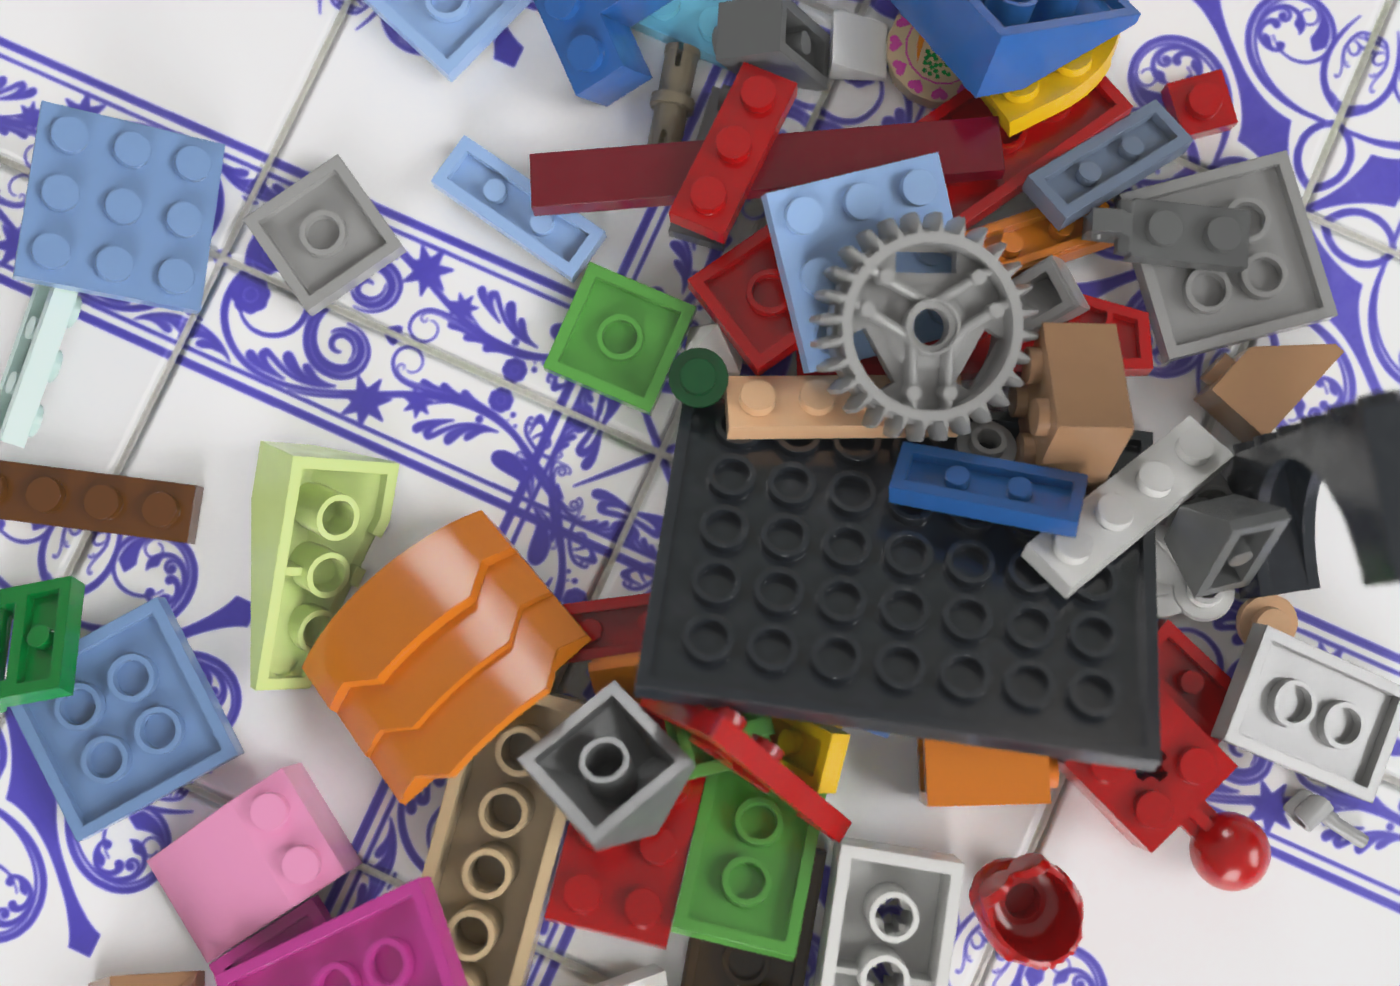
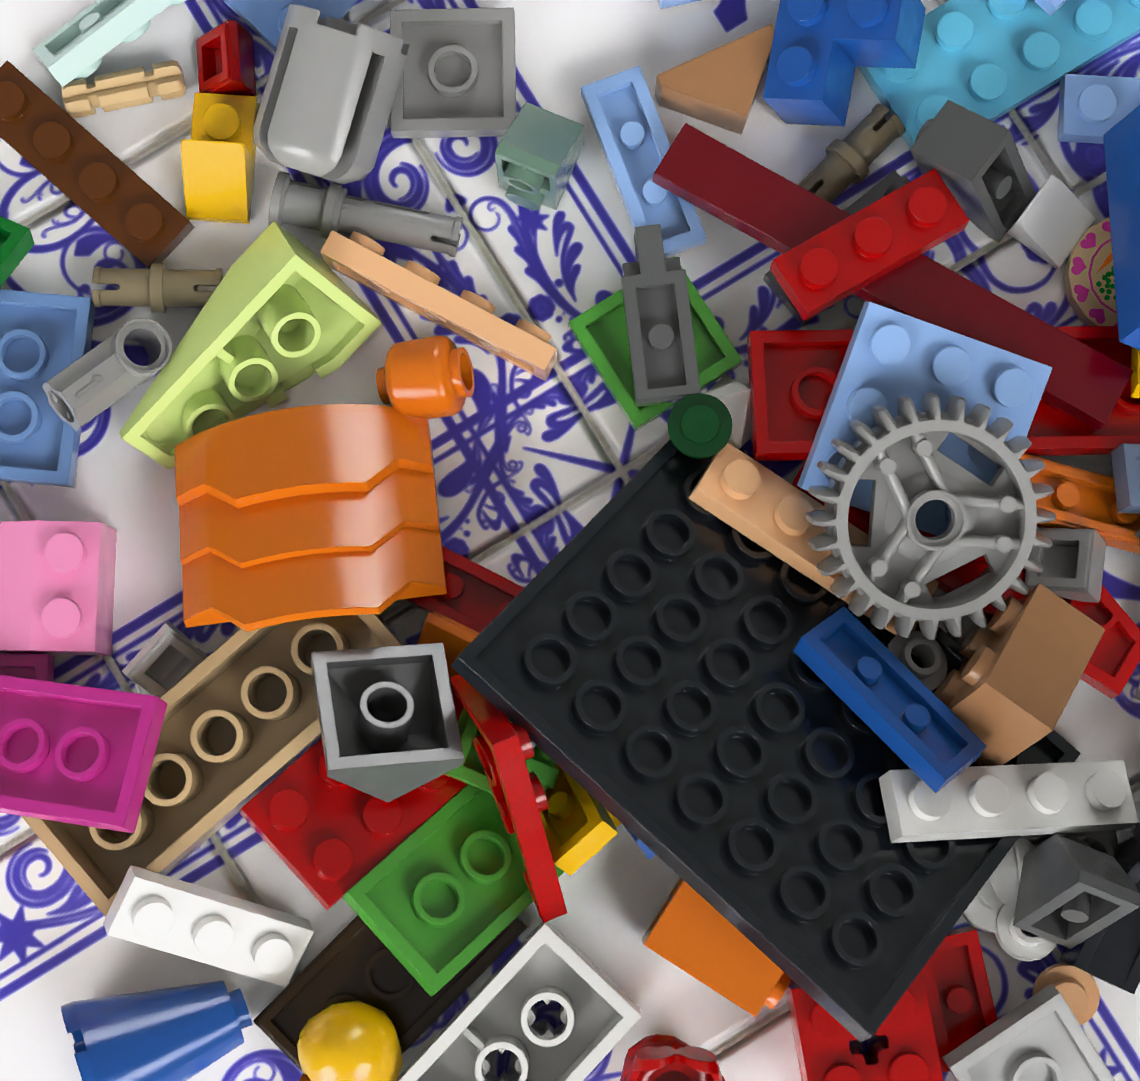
camera: 30 degrees right, 0 degrees up
none -> light grey piece [42,318,172,430]
none -> tan axle [61,60,186,118]
none -> dark tan pin [92,262,224,313]
none -> white slope [122,620,208,698]
none -> yellow slope [181,92,260,224]
none -> red slope [196,20,257,96]
none -> light grey cylinder [253,4,410,184]
none -> light grey pin [268,171,463,257]
none -> light nougat plate [320,230,557,382]
none -> orange head [376,335,475,420]
none -> sand green slope [495,102,585,211]
none -> dark grey hinge [621,224,701,407]
none -> medium nougat slope [655,24,774,135]

